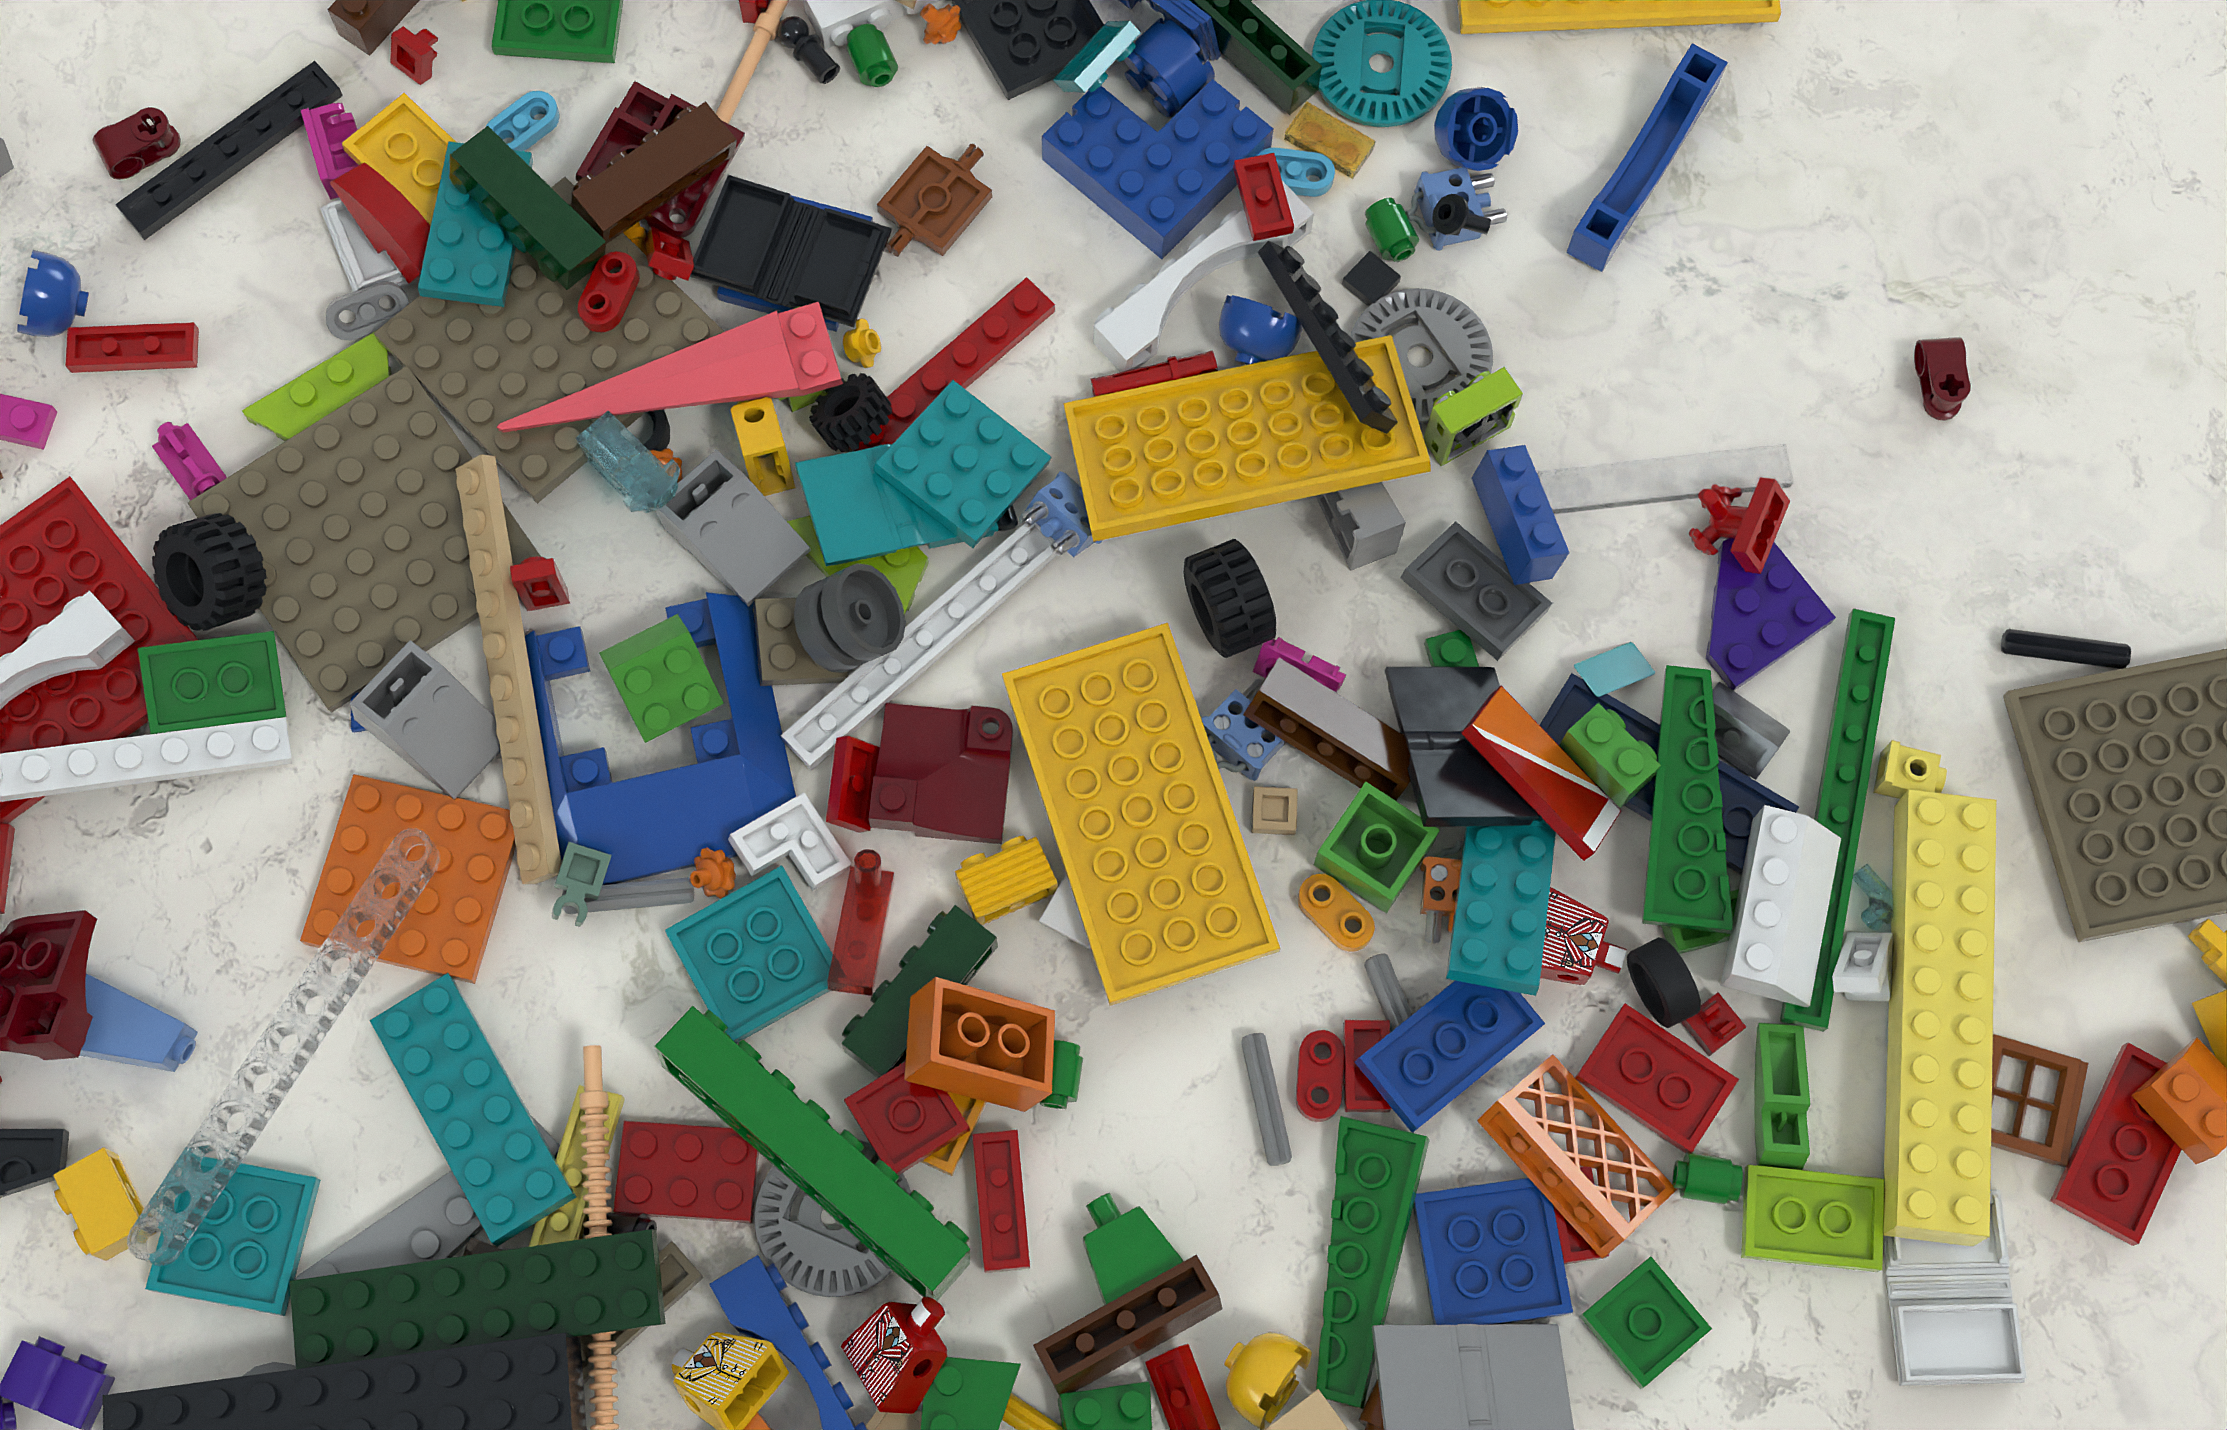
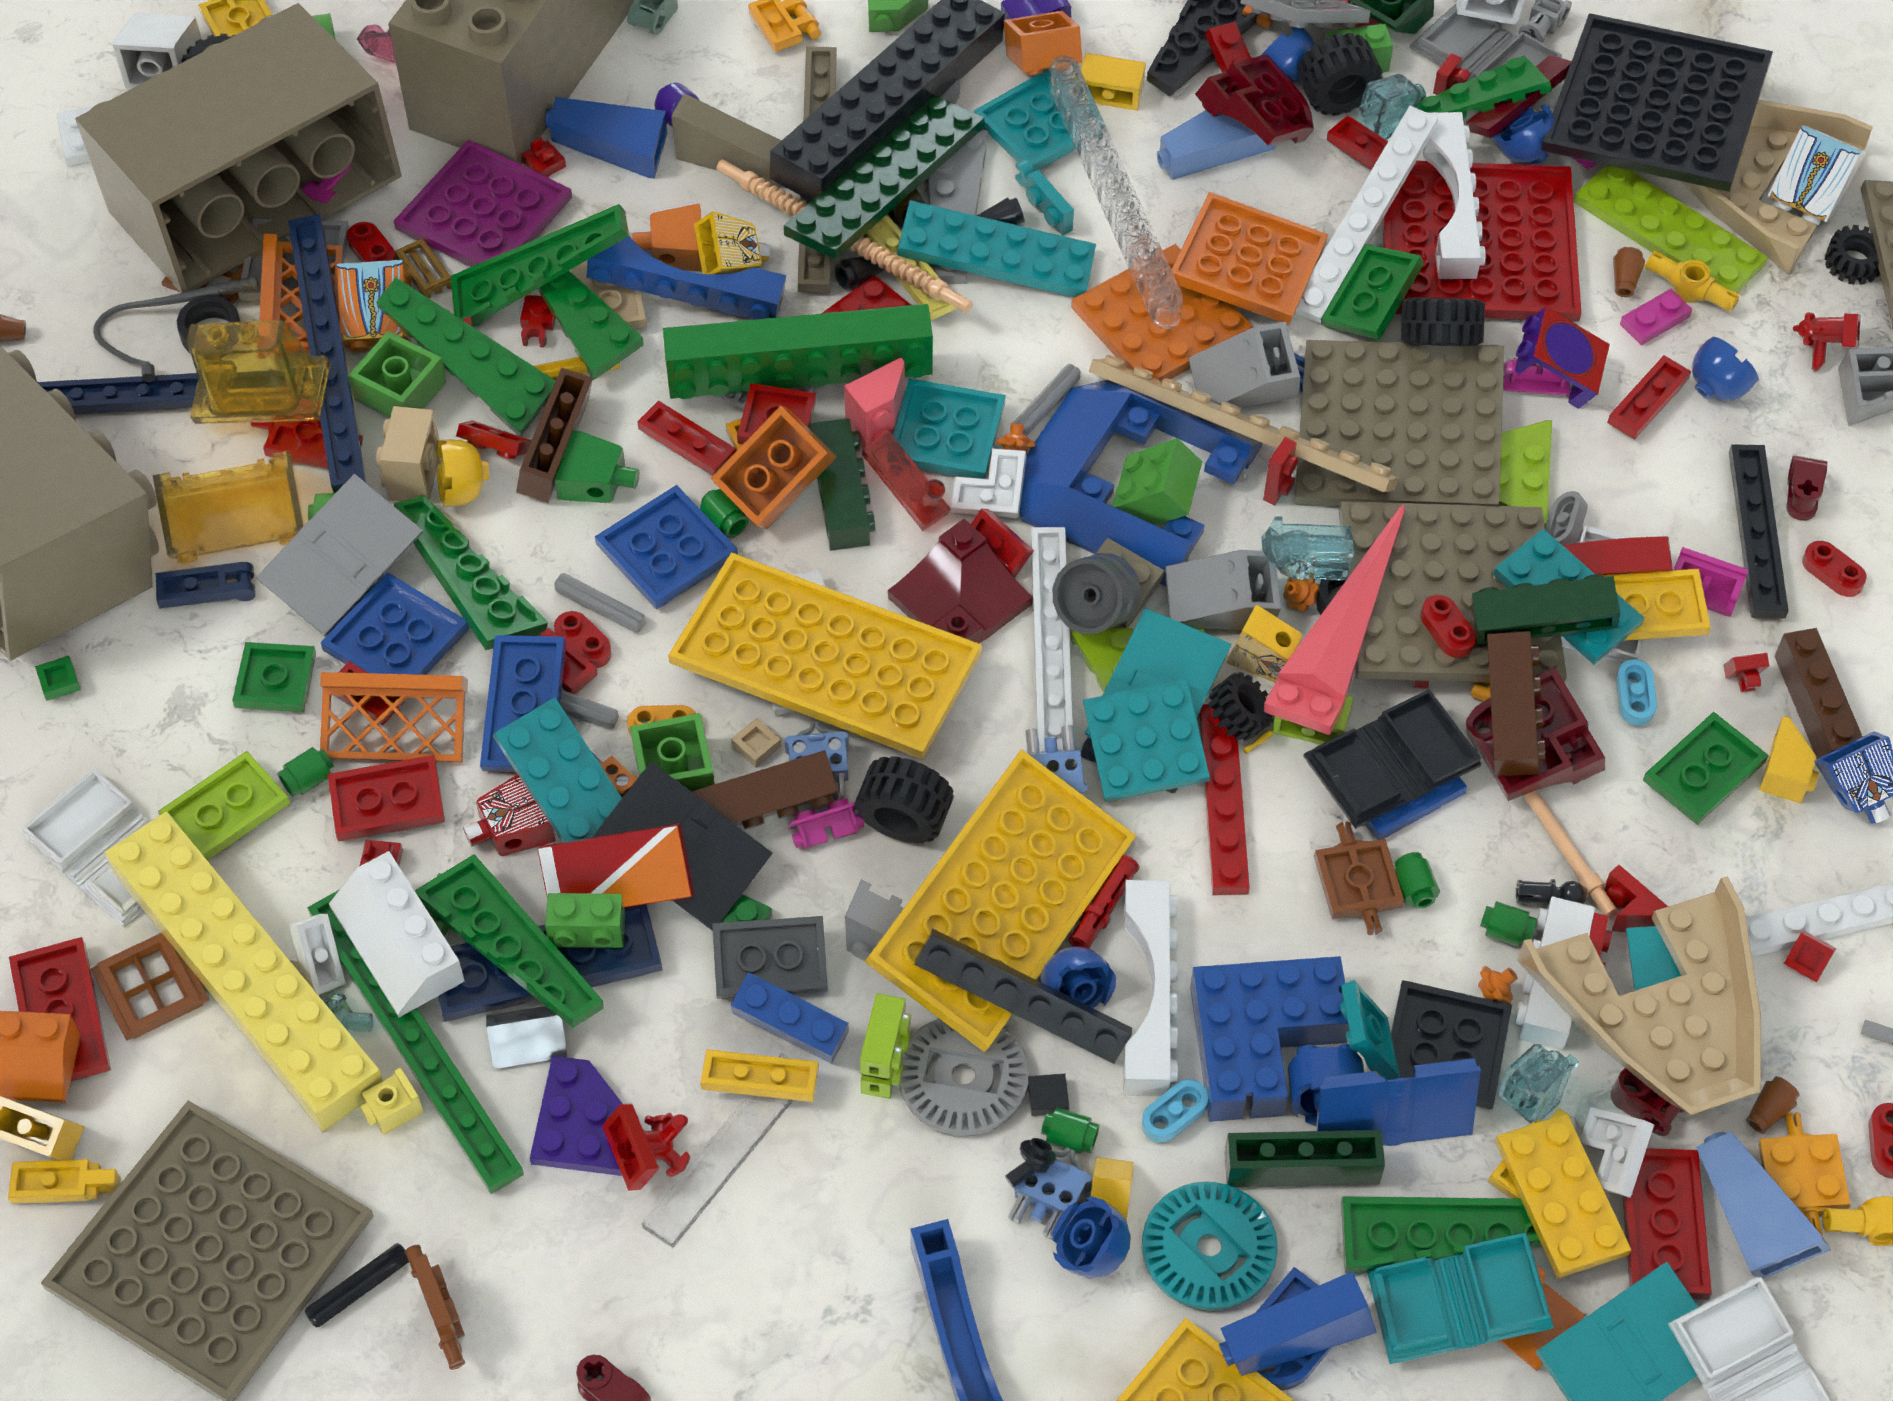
camera: 135 degrees right, 15 degrees down
sand green plate [552,842,612,927] -> none
red plate [645,226,694,281] -> none
red torso [841,1297,947,1414] -> none
yellow plate [843,318,881,368] -> none
yellow brick [955,836,1058,925] -> none
red plate [1233,153,1294,241] -> none
clear yellow plate [1284,101,1376,179] -> none
teal sticker [1574,642,1655,697] -> none
black tyre [1627,937,1701,1028] -> none
bright green slope [1754,1023,1811,1170] -> none
none -> dark orange plate [405,1245,465,1370]
none -> blue plate [595,485,738,610]
none -> yellow plate [700,1049,819,1102]
none -> coral slope [844,358,905,453]
none -> black cone [976,197,1025,225]
none -> orange brick [1004,11,1082,75]
none -> teal plate [1015,159,1074,236]
none -> yellow slope [1091,1157,1134,1222]
none -> orange plate [1168,192,1328,325]
none -> green brick [1395,852,1440,909]
none -> dark purple panel [1515,307,1610,409]
none -> red plate [1802,541,1867,597]

